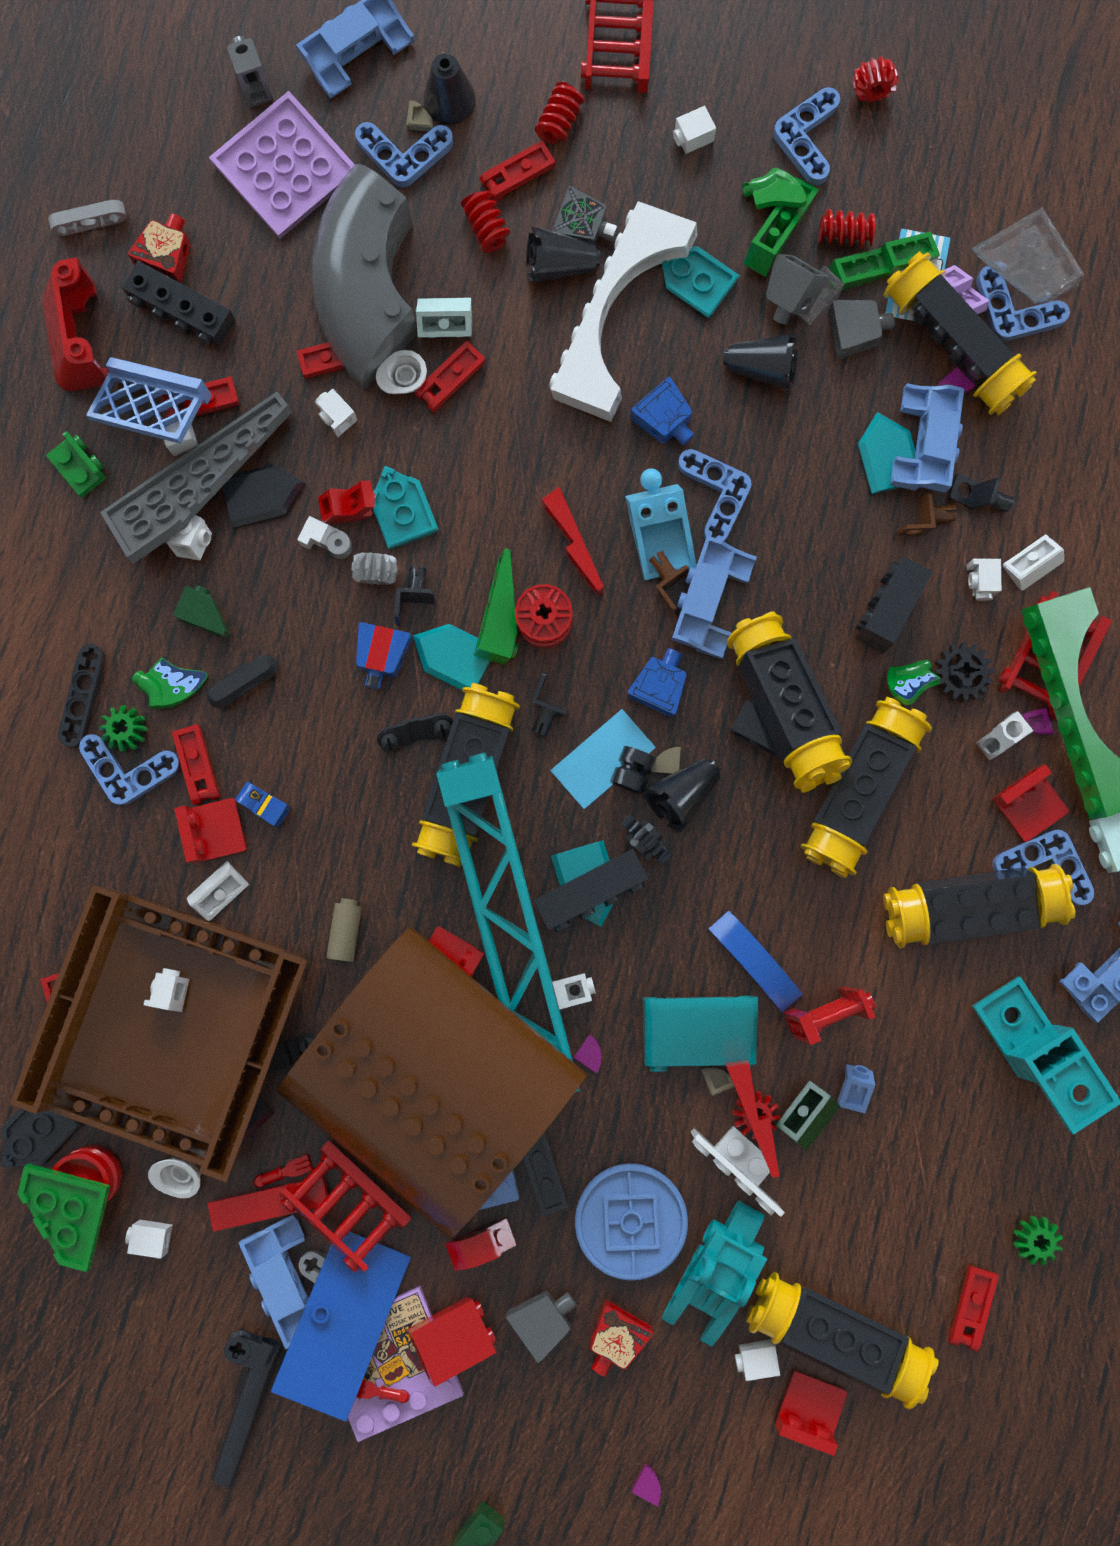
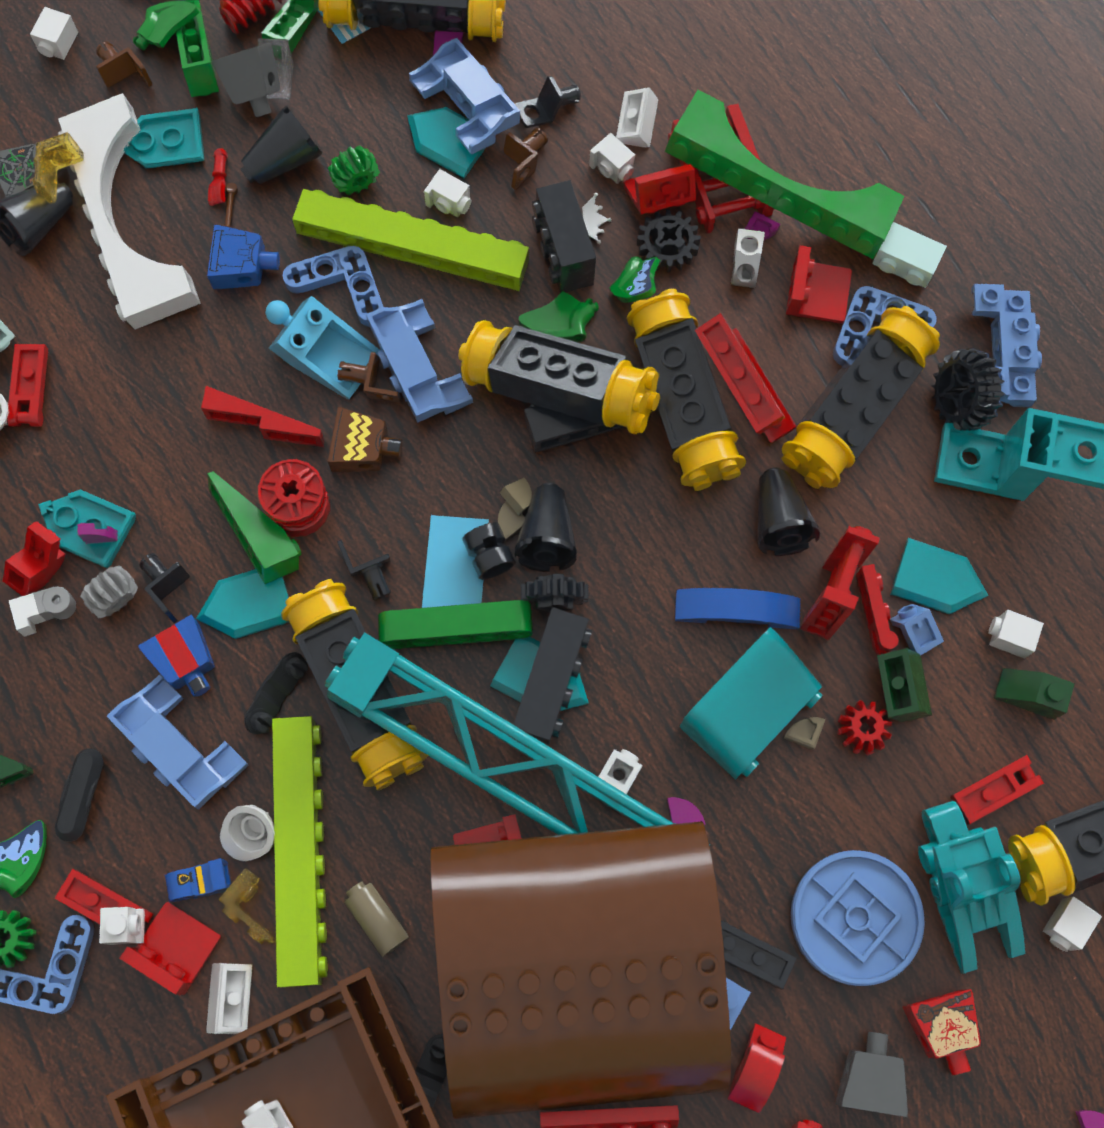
camera: 50 degrees left, 10 degrees down
blue torso [627,648,687,718] -> none
white bracket [691,1126,785,1217] -> none
red slope [725,1060,780,1178] -> none
dark grey torso [828,300,895,359] -> none
none -> clear yellow bracket [33,132,84,204]
none -> magenta tile [78,523,118,544]
none -> reddish brown bracket [96,41,153,87]
none -> white brick [99,907,145,945]
none -> medium blue bracket [107,675,249,810]
none -> red piece [208,148,228,206]
none -> clear yellow bracket [218,868,276,945]
none -> white piece [220,805,275,861]
none -> reddish brown hinge [224,182,238,228]
none -> lime brick [272,716,328,988]
none -> lime brick [292,189,529,291]
none -> green gear [328,145,380,195]
none -> reddish brown torso [328,407,402,472]
none -> green beam [378,600,533,649]
none -> white brick [424,169,472,217]
none -> dark tan tile [500,478,532,516]
none -> green arm [518,291,599,342]
none -> white piece [582,192,611,244]
none -> red bracket [623,164,696,214]
none -> red fence [695,313,797,444]
none -> black cone [758,467,820,556]
none -> red plate [855,564,899,655]
none -> teal tile [890,538,989,615]
none -> black gear [931,348,1005,431]
none -> red plate [950,755,1044,825]
none -> white brick [988,610,1044,659]
none -> dark green slope [993,668,1075,720]

